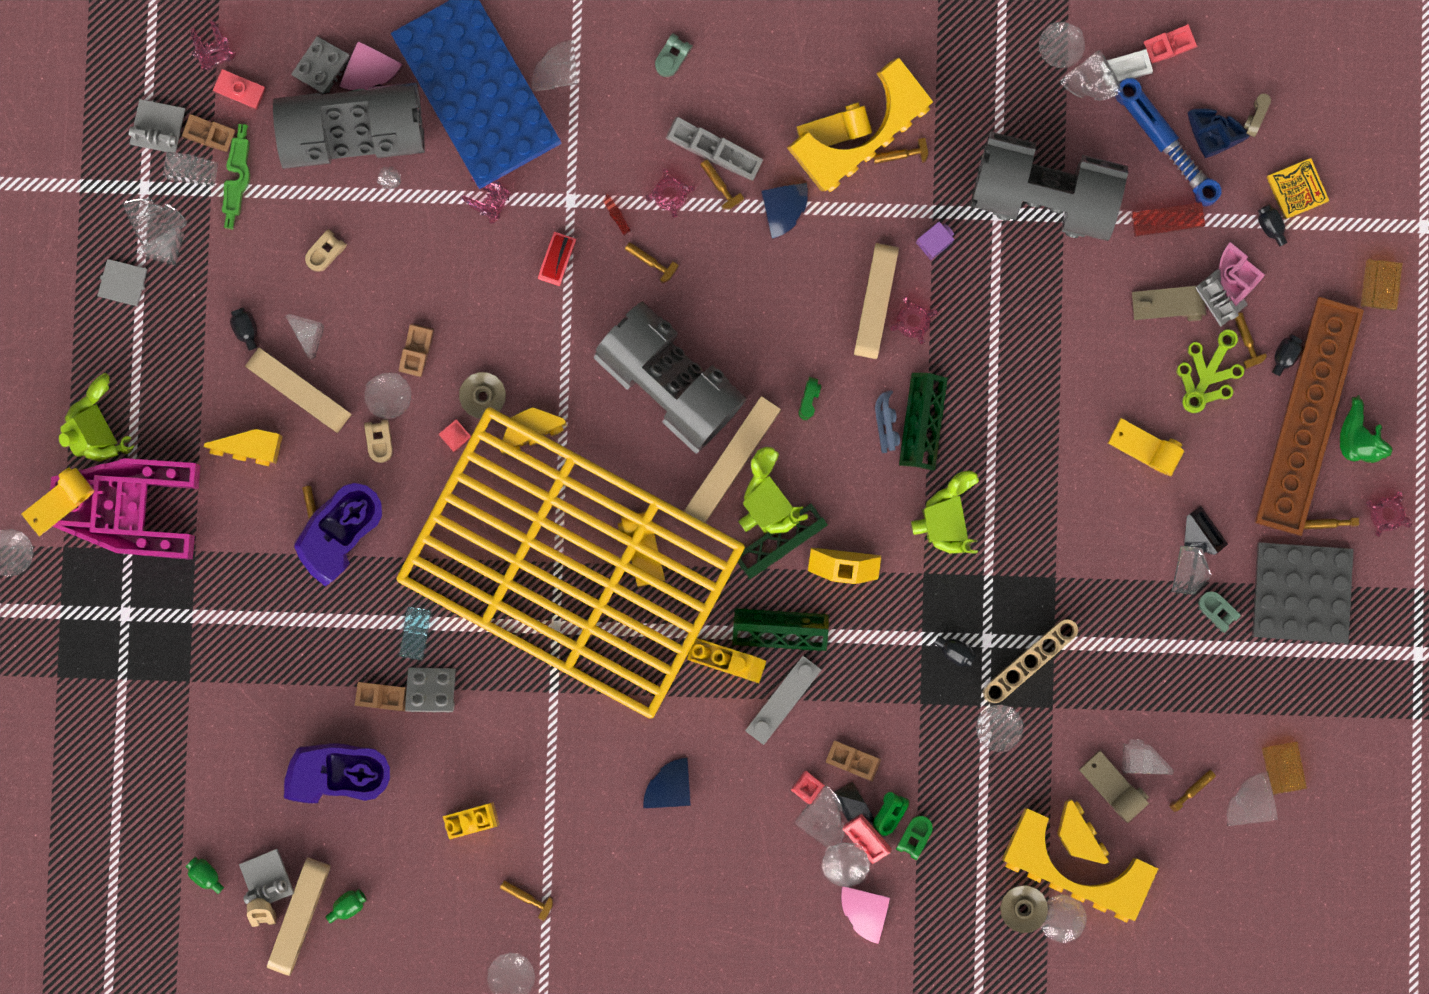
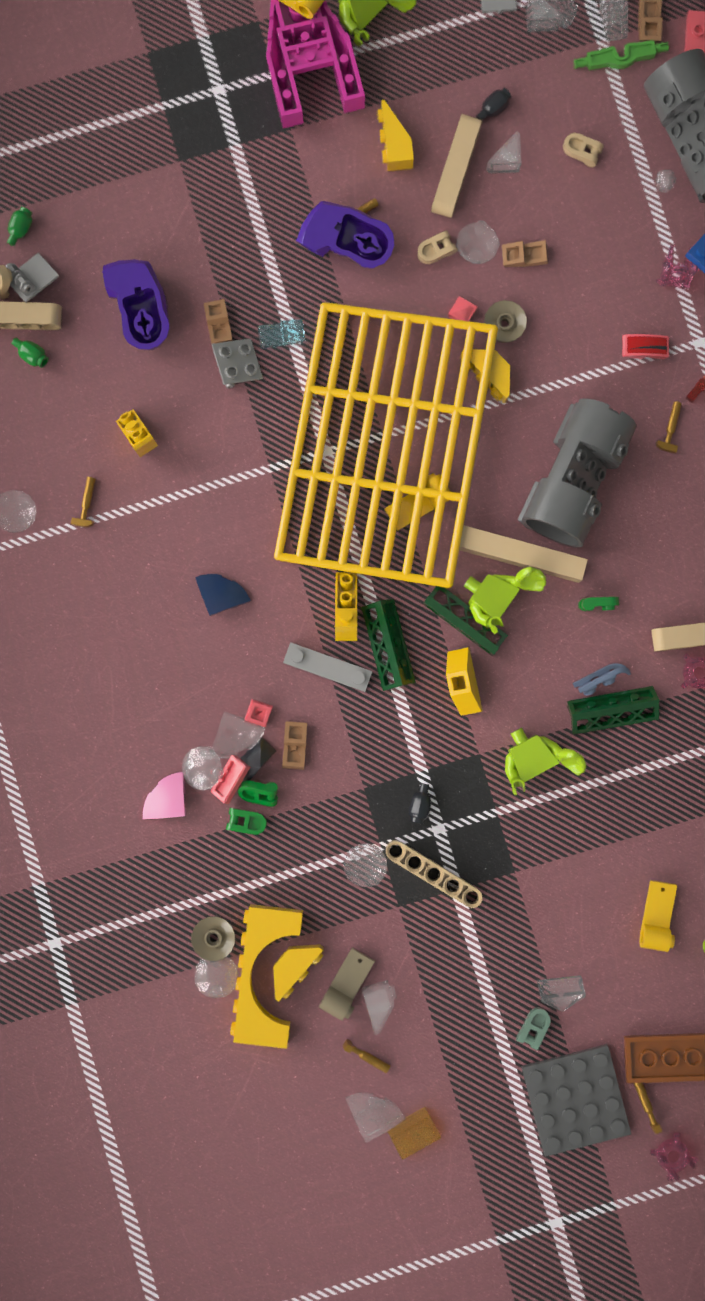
camera: 75 degrees right, 0 degrees up
black slope [1184,506,1228,555] -> none

